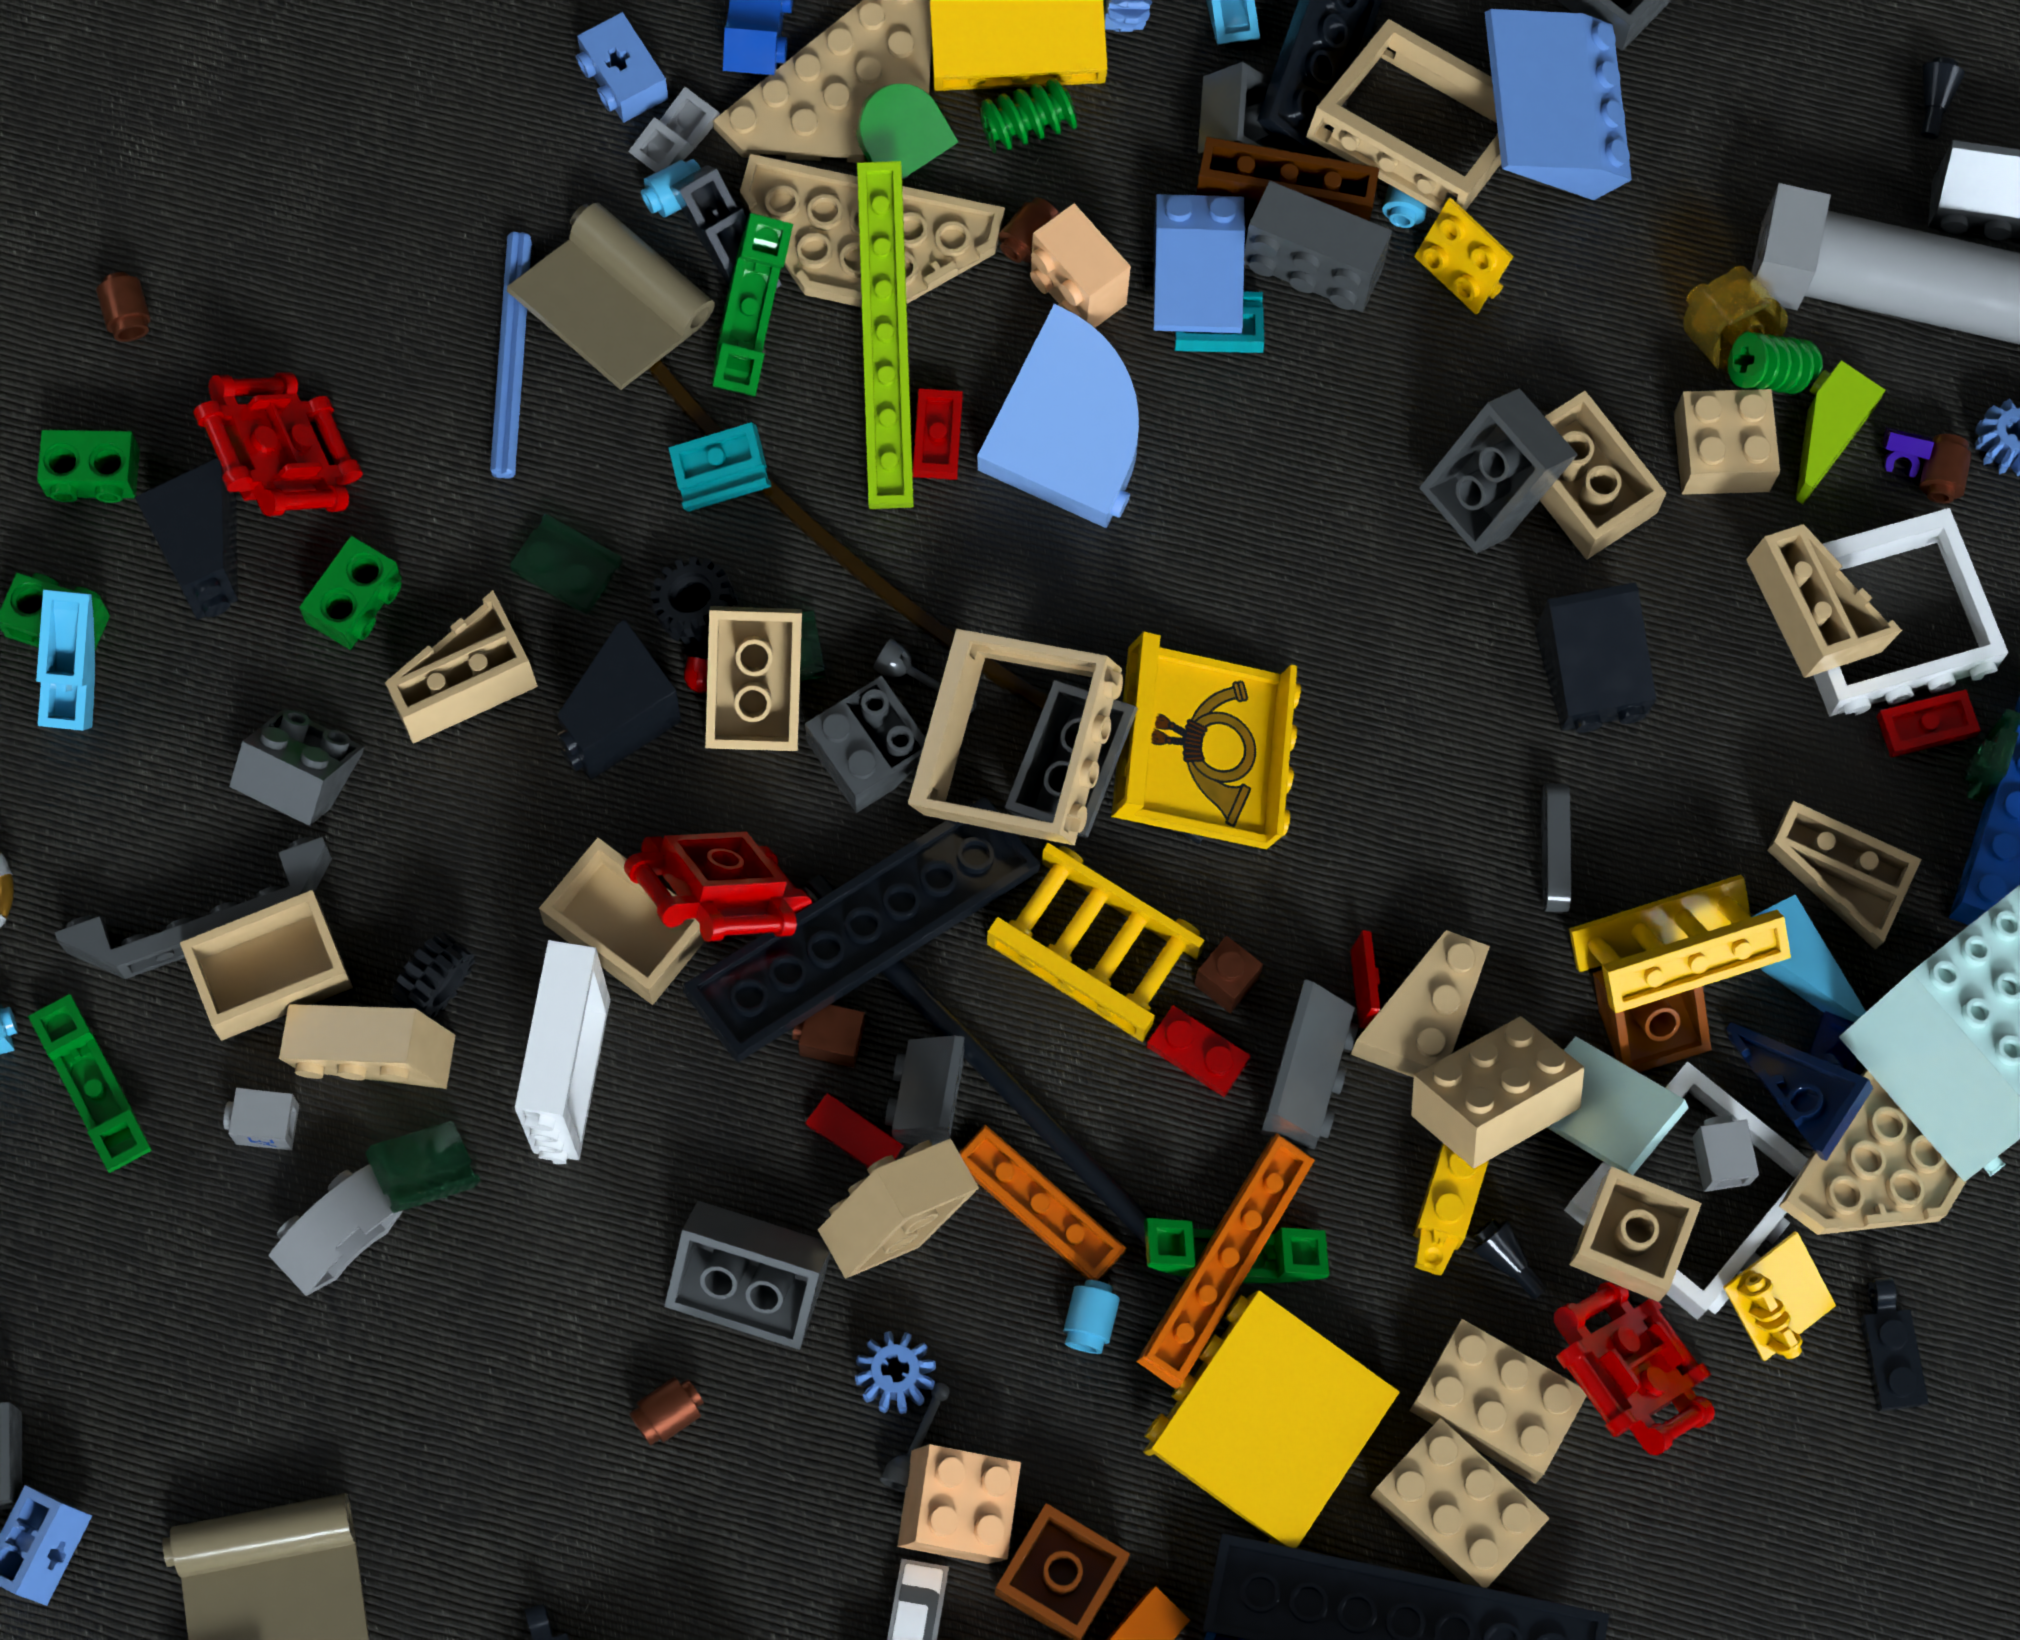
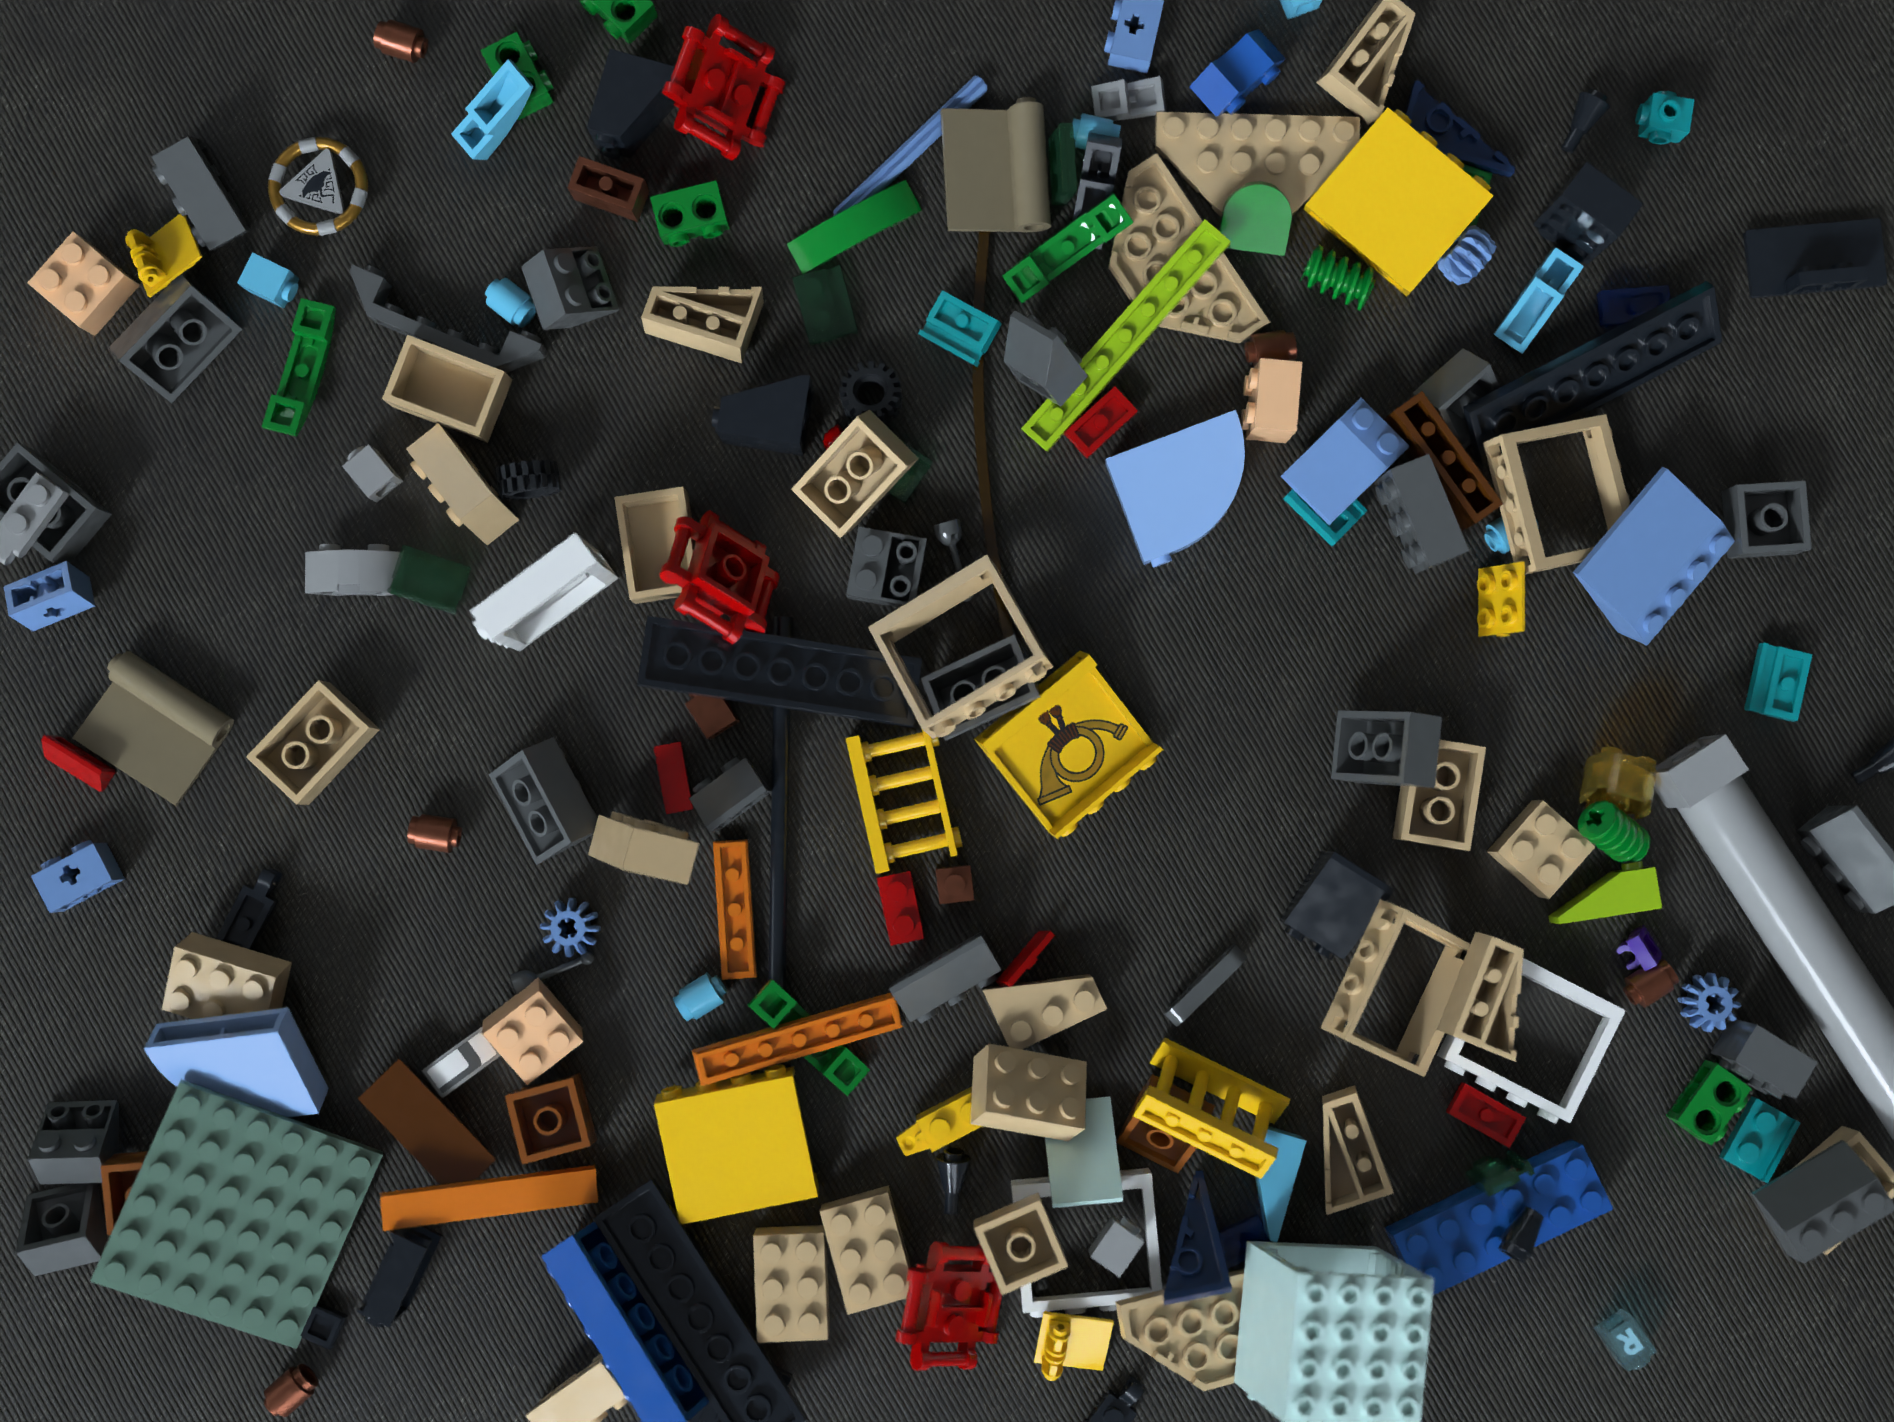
camera: 45 degrees right, 15 degrees up
none -> tan brick [246,680,380,805]
none -> medium azure brick [485,278,537,328]
none -> copper brick [567,156,649,222]
none -> green slope [786,180,922,275]
none -> dark grey slope [1003,311,1088,407]
none -> clear green plate [1048,123,1077,206]
none -> tan window [1321,899,1470,1077]
none -> teal plate [1744,643,1813,722]

